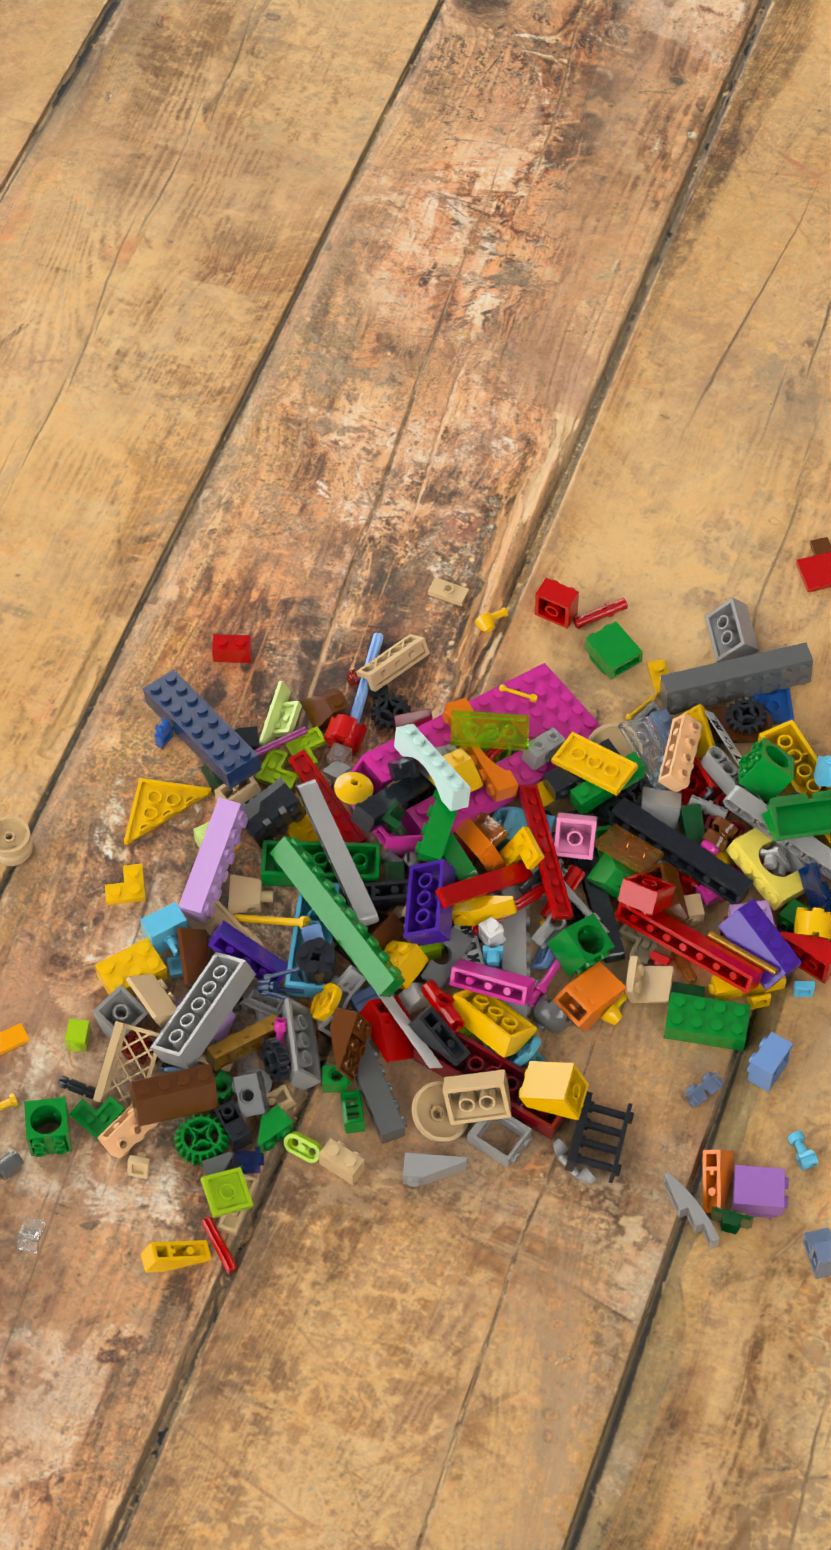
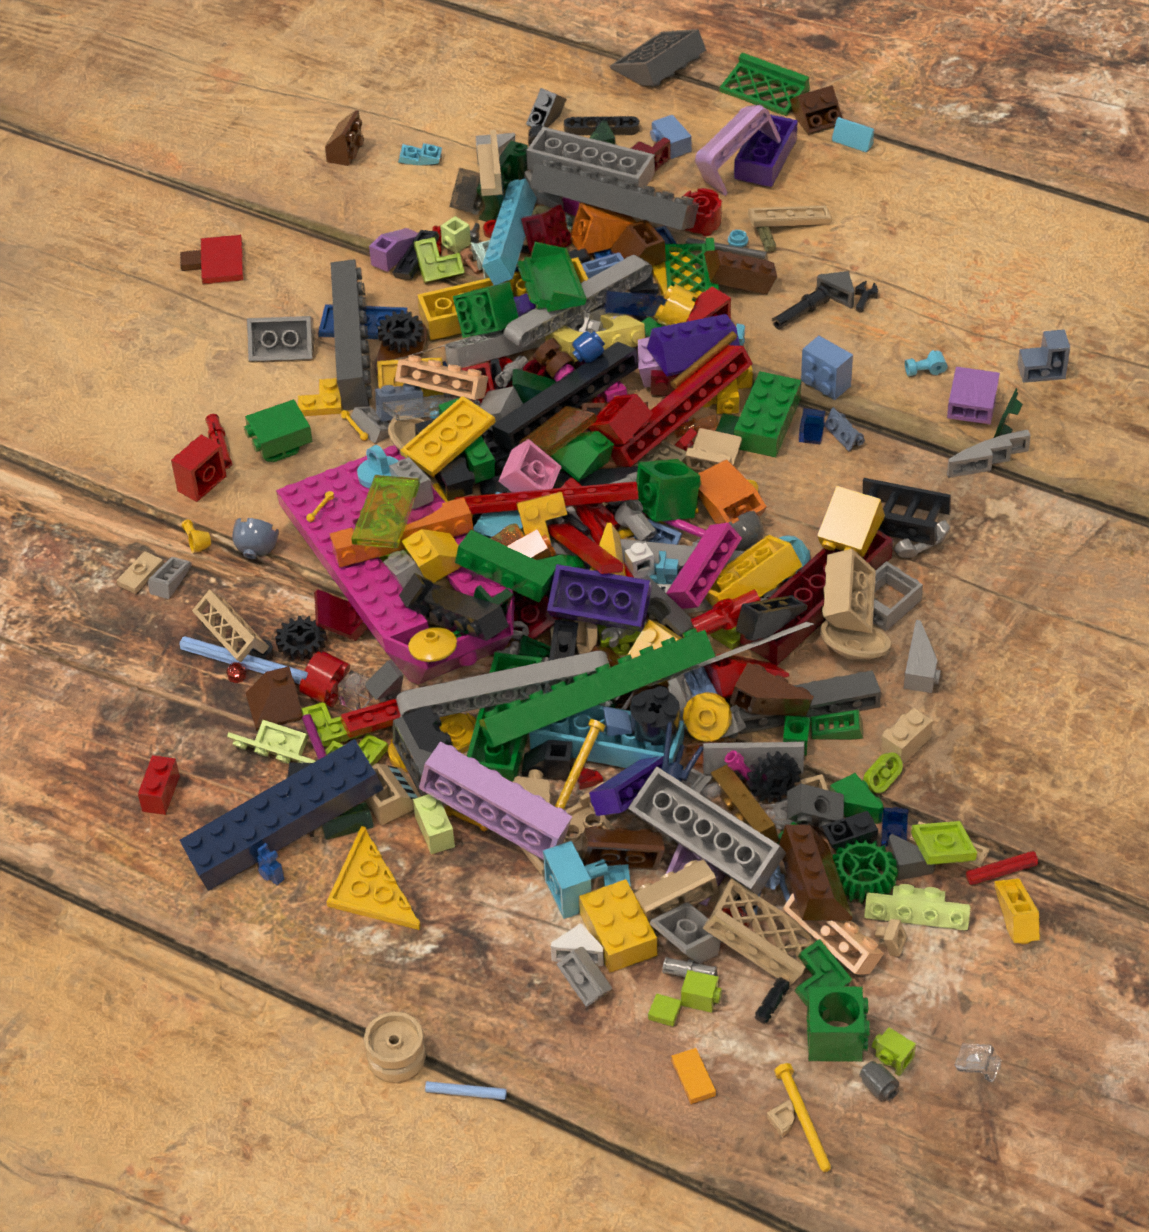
camera: 80 degrees left, 10 degrees down
yellow plate [105,864,146,905] -> none
light aqua arch [394,724,471,811] -> none
orange slope [703,1150,734,1213] -> none
none -> light grey slope [148,557,192,599]
none -> sand blue cylinder [232,518,279,559]
none -> medium azure tile [357,445,398,489]
none -> black slope [522,740,573,779]
none -> white slope [551,924,604,966]
none -> light grey slope [556,946,612,1007]
none -> blue head [572,331,605,363]
none -> red tile [572,766,603,790]
none -> lime tile [648,993,682,1027]
none -> light grey pin [662,957,717,977]
none -> clear blue panel [799,408,825,445]
none -> yellowish green bracket [864,884,970,930]
none -> lime brick [872,1027,916,1077]

